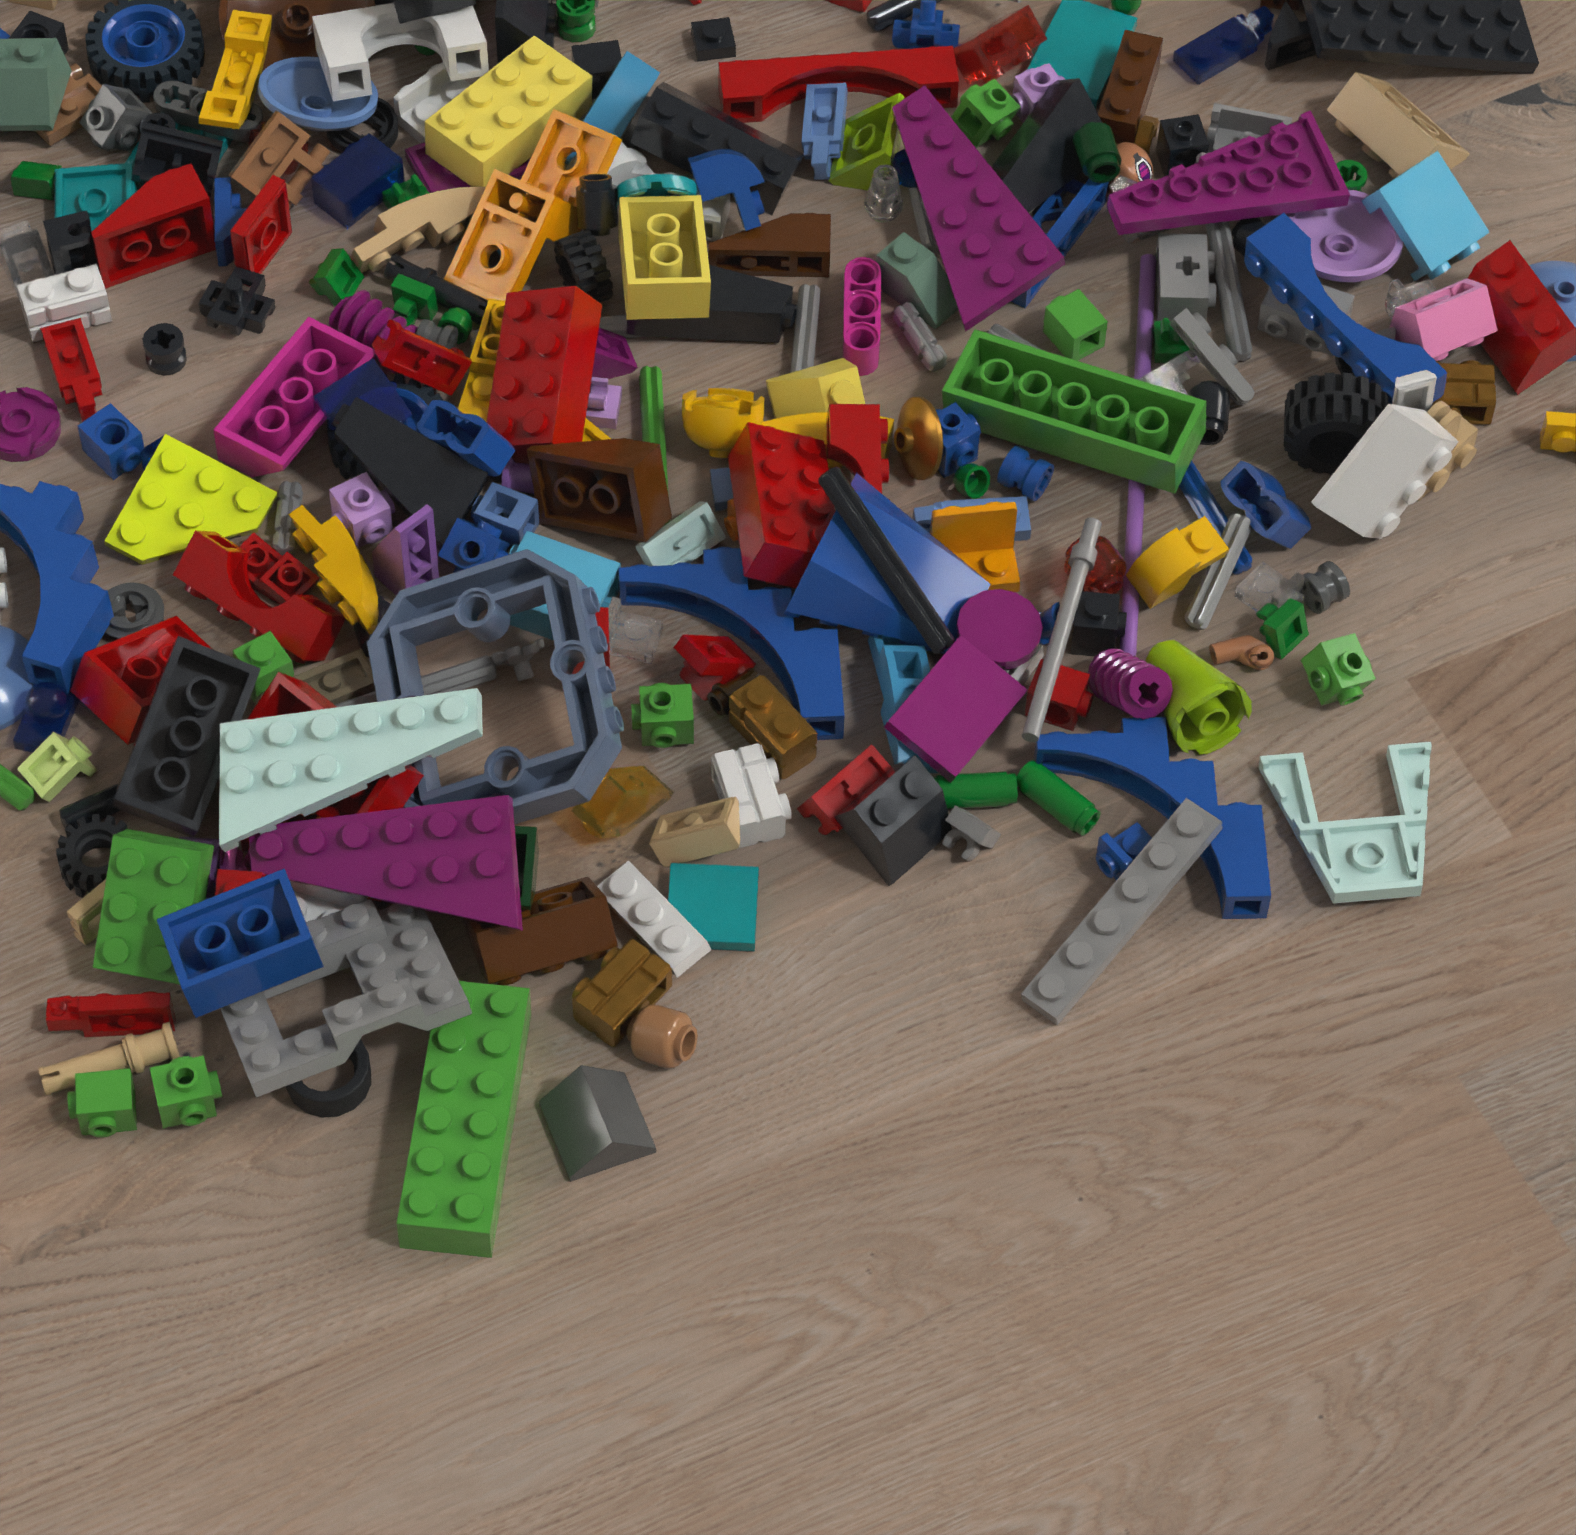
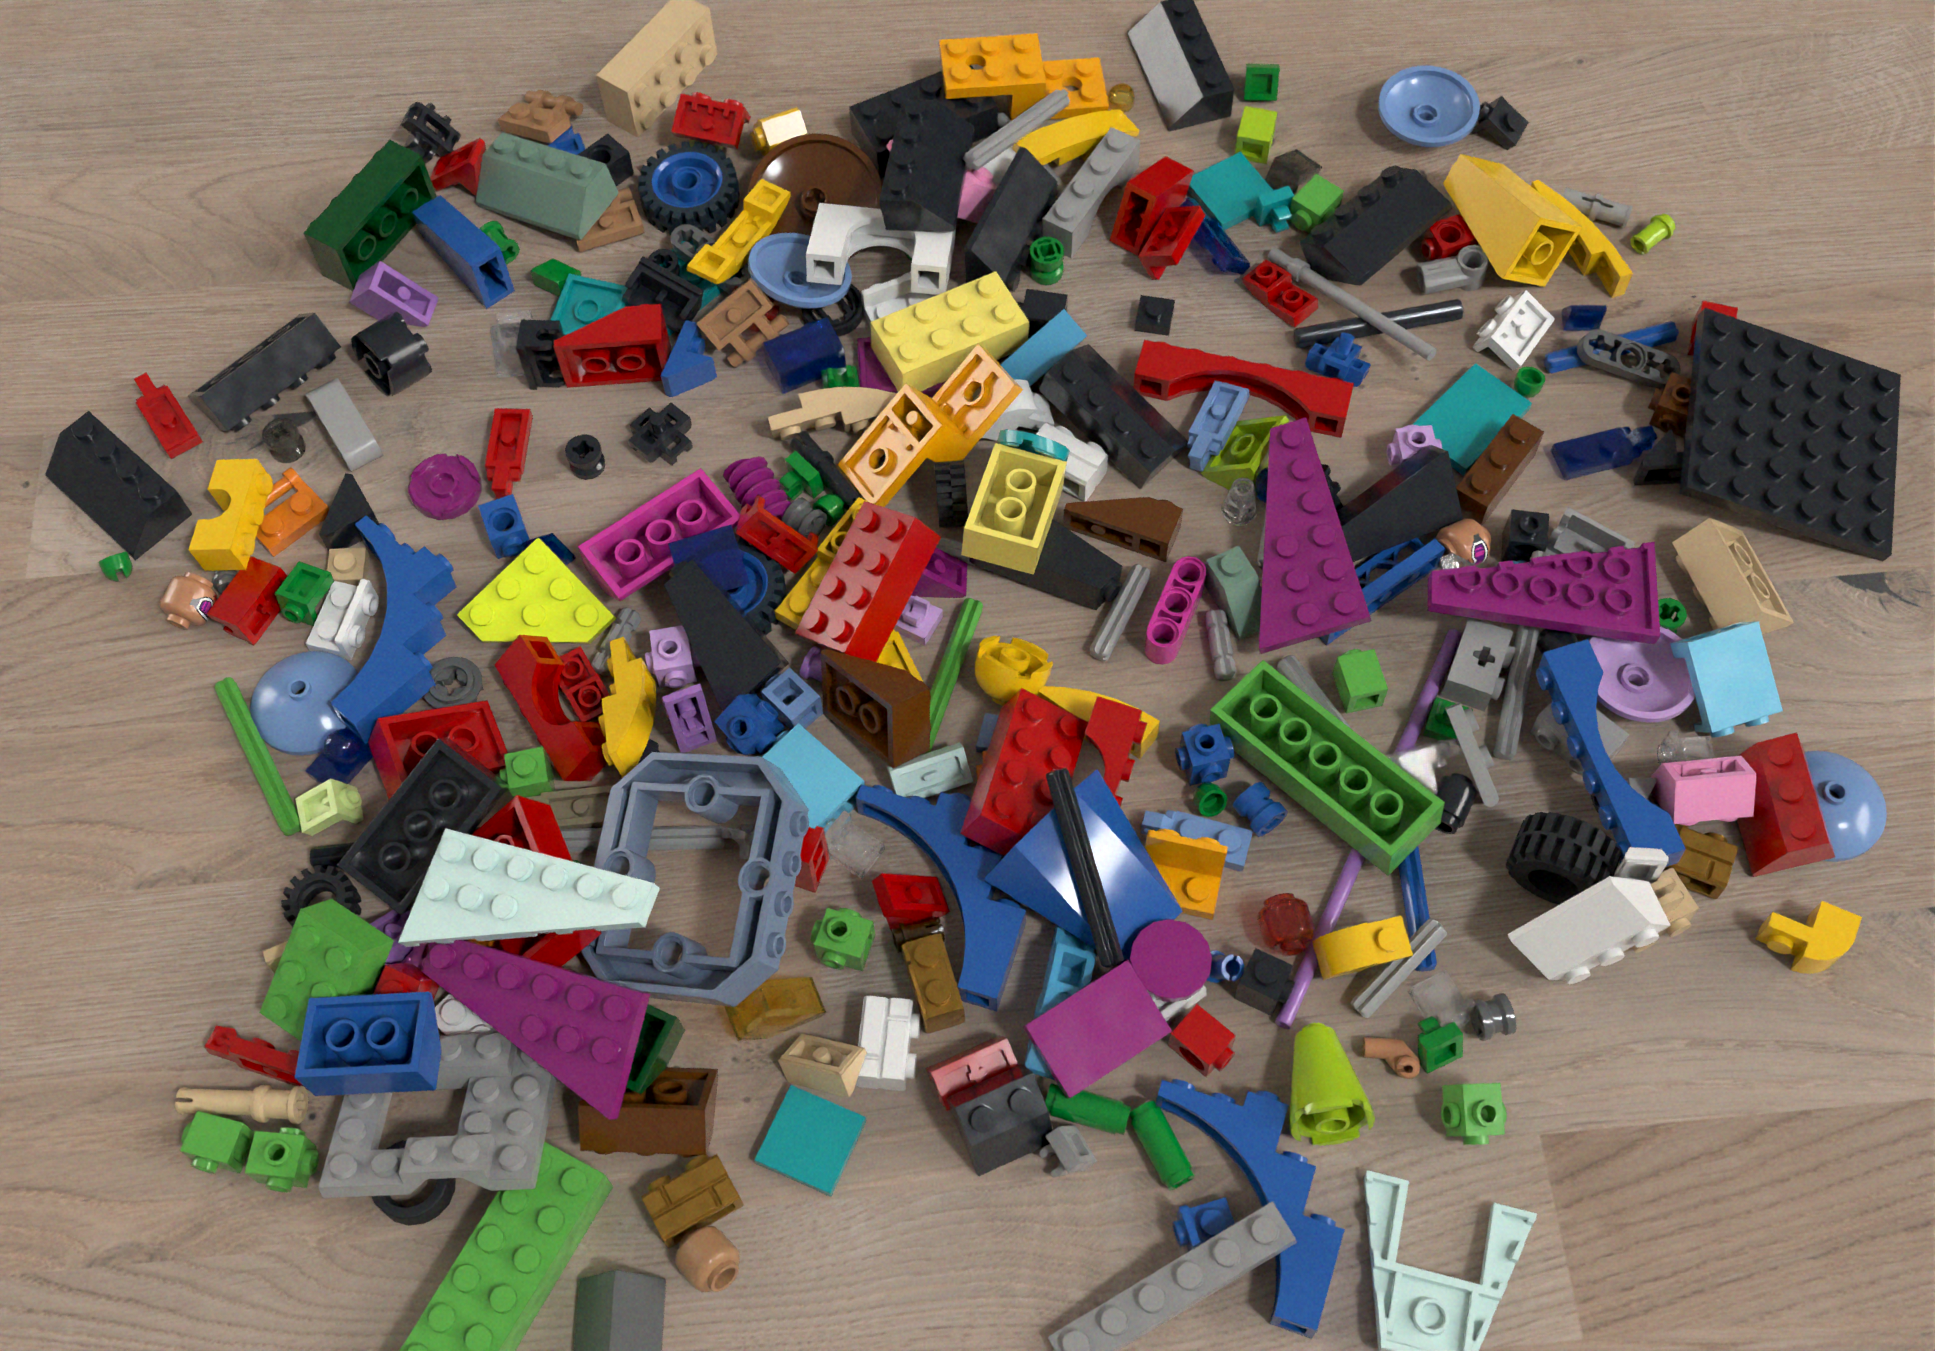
camera: 25 degrees right, 5 degrees up
white brick [17,264,112,342] -> none
dark grey brick [79,84,152,151] -> none
red plate [230,175,292,287] -> none
green tile [308,248,364,307] -> none
blue brick [416,400,515,476] -> none
black brick [576,174,618,236] -> none
white plate [597,860,711,978] -> none
blue brick [688,149,765,231] -> none
light yellow slope [766,358,865,419] -> none
pearl gold dish [894,397,943,480] -> none
bright green brick [951,79,1021,148] -> none
clear red brick [954,5,1047,85] -> none
light grey bar [1022,518,1102,742] -> none
dark green brick [1073,122,1122,183] -> none
magenta piece [1088,648,1173,719] -> none
pearl gold tile [1134,115,1160,155] -> none
blue brick [1220,460,1311,549] -> none

